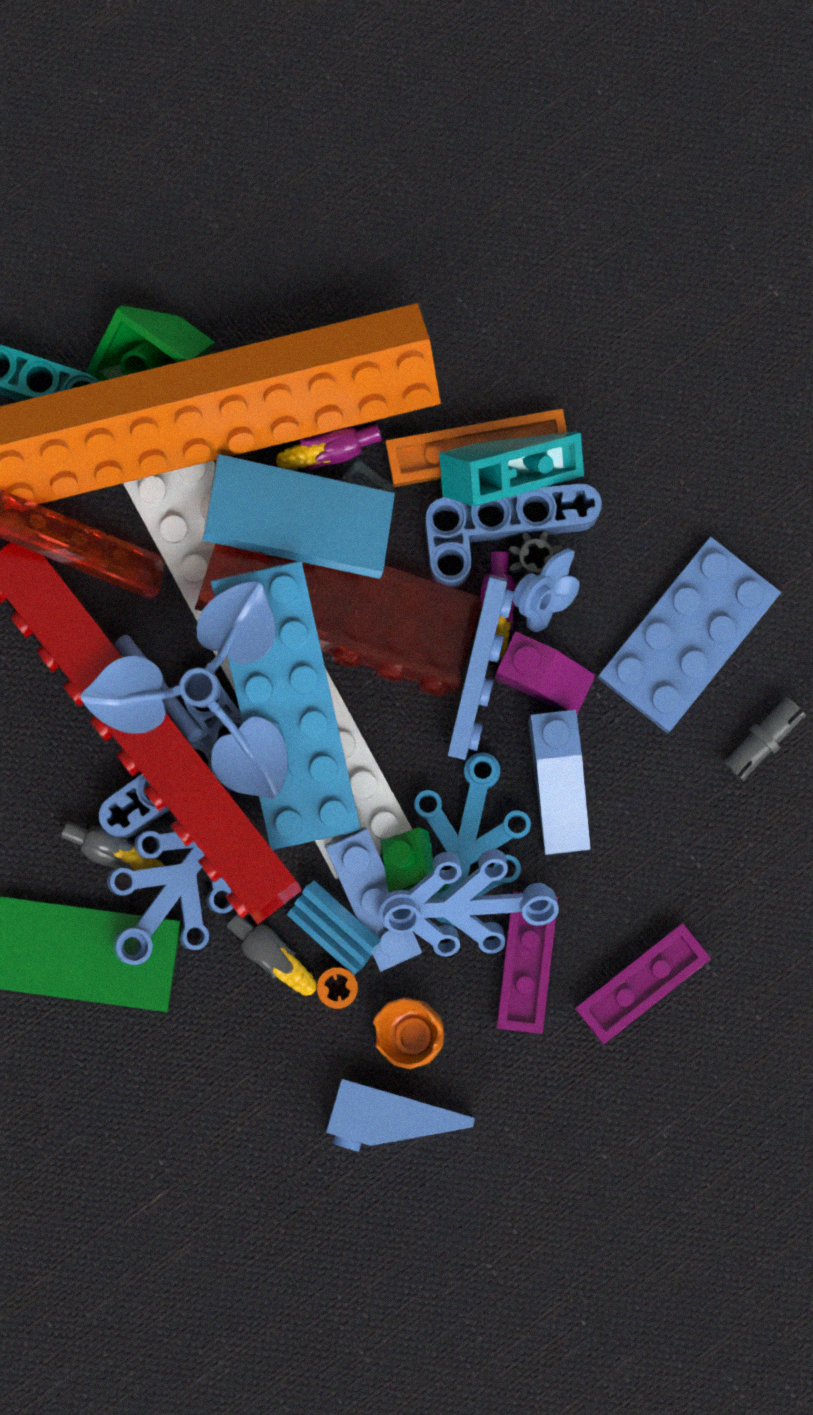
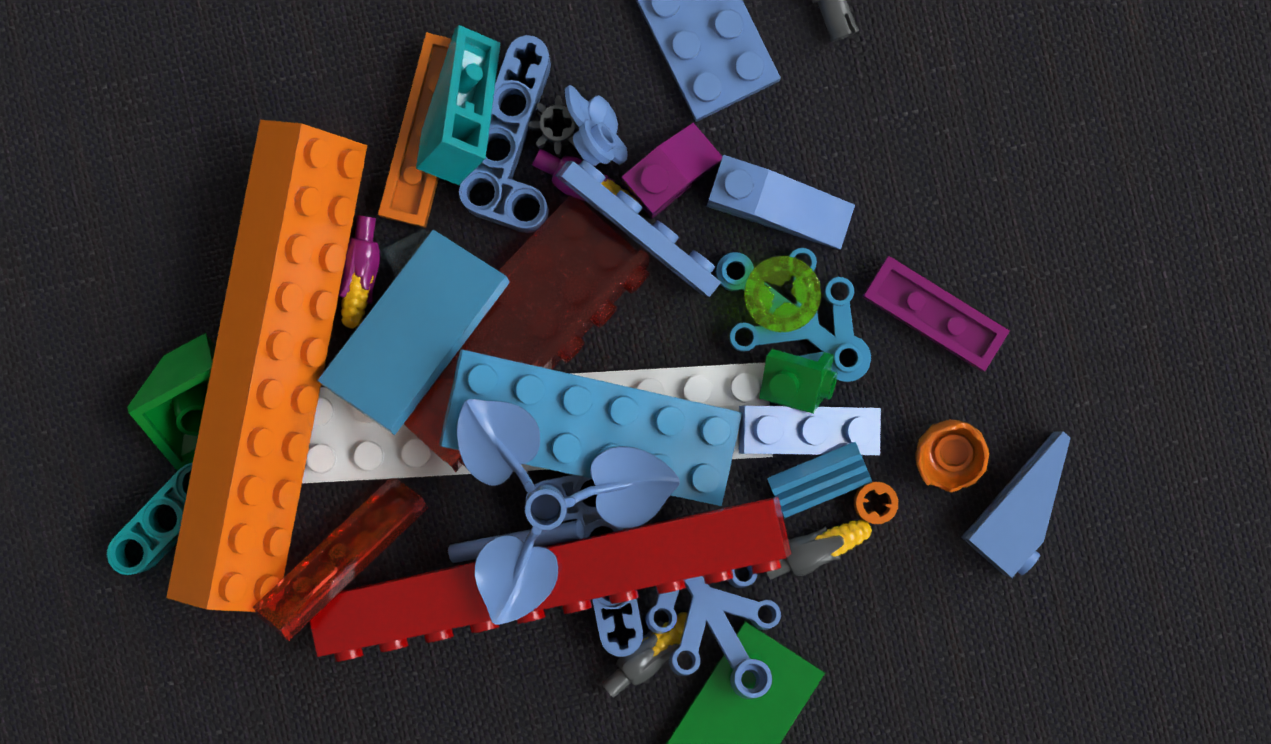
camera: 60 degrees left, 5 degrees up
medium blue plant [378,849,559,957] -> none
magenta plate [574,923,711,1044] -> none
none -> clear neon green gear [744,255,821,332]

